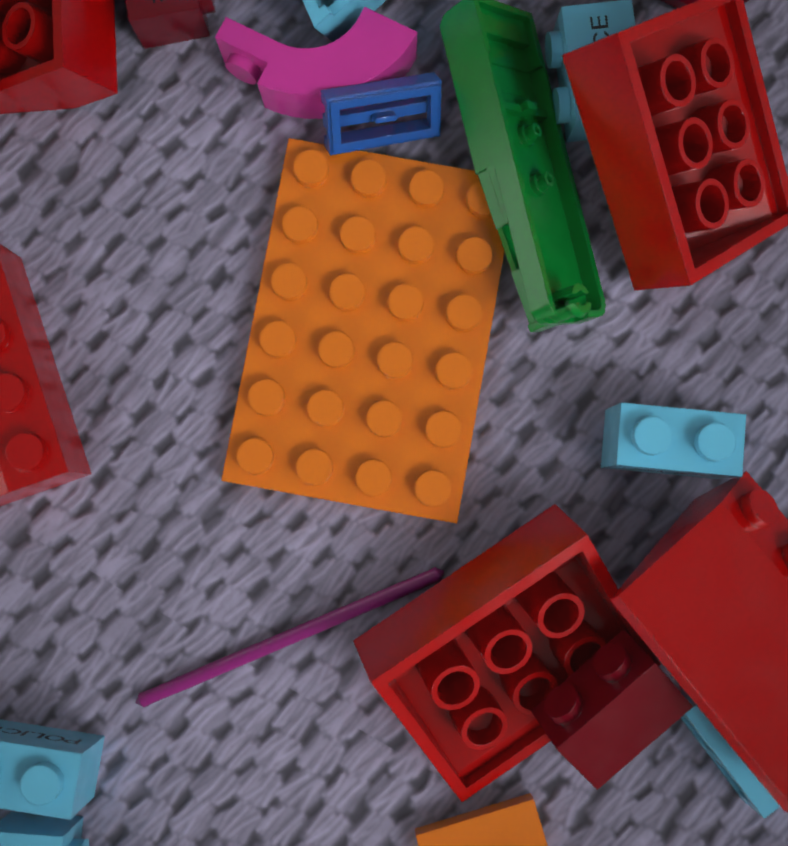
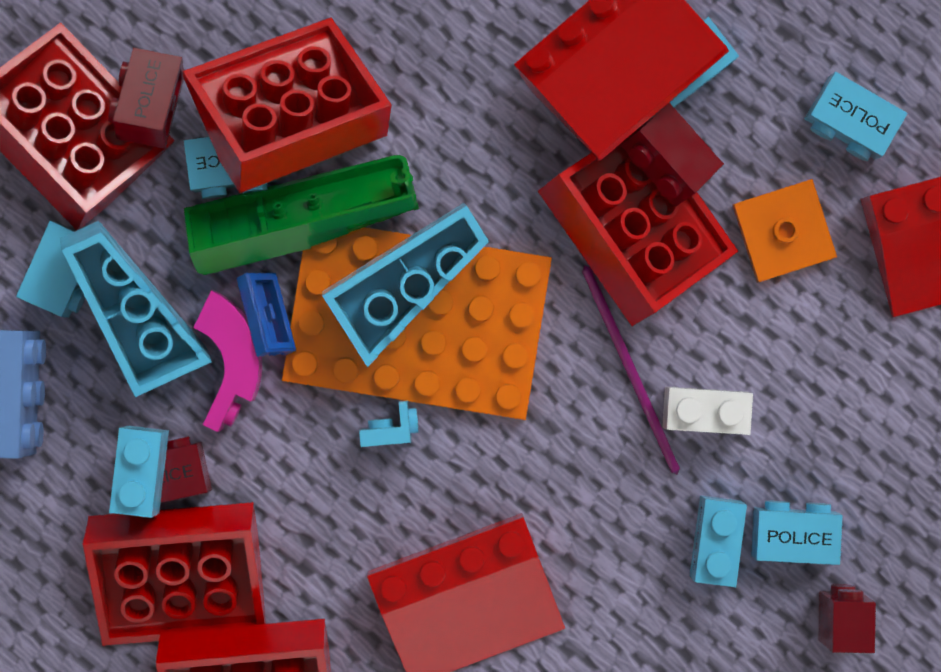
camera: 90 degrees left, 5 degrees up
medium azure brick [601,402,746,479] -> none
none -> medium azure wedge [322,203,489,367]
none -> medium azure bracket [359,400,419,447]
none -> white brick [662,387,753,435]

